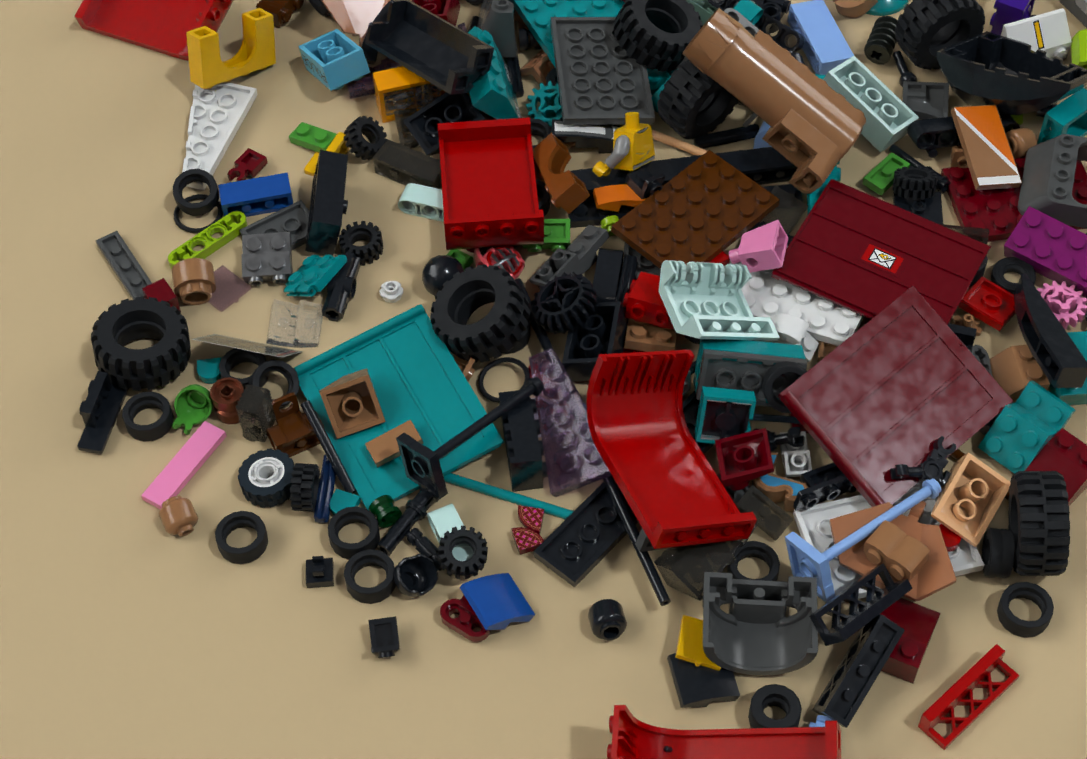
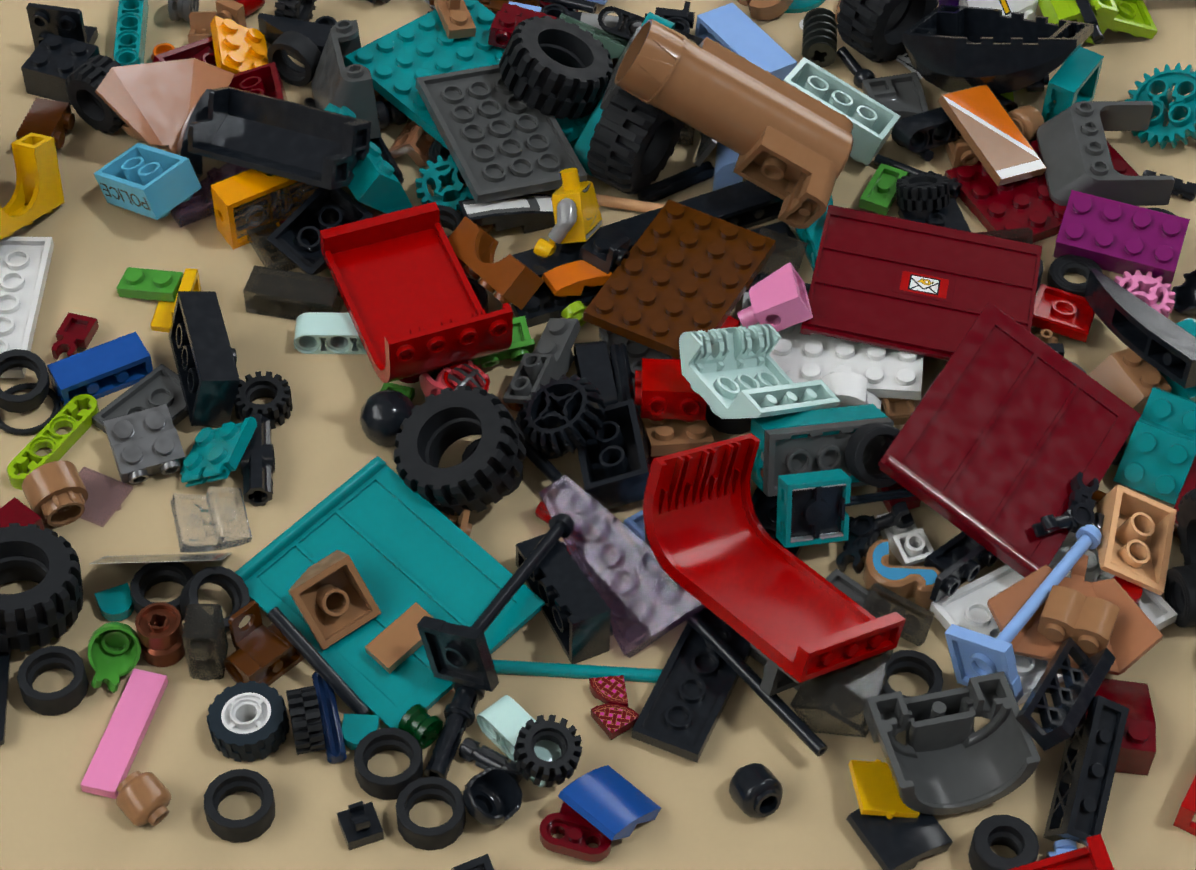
camera: 20 degrees left, 5 degrees down
black tyre [344,116,388,160] -> none
white plate [379,281,403,303] -> none
black tyre [478,357,530,403] -> none
dark red slope [715,428,774,491] -> none

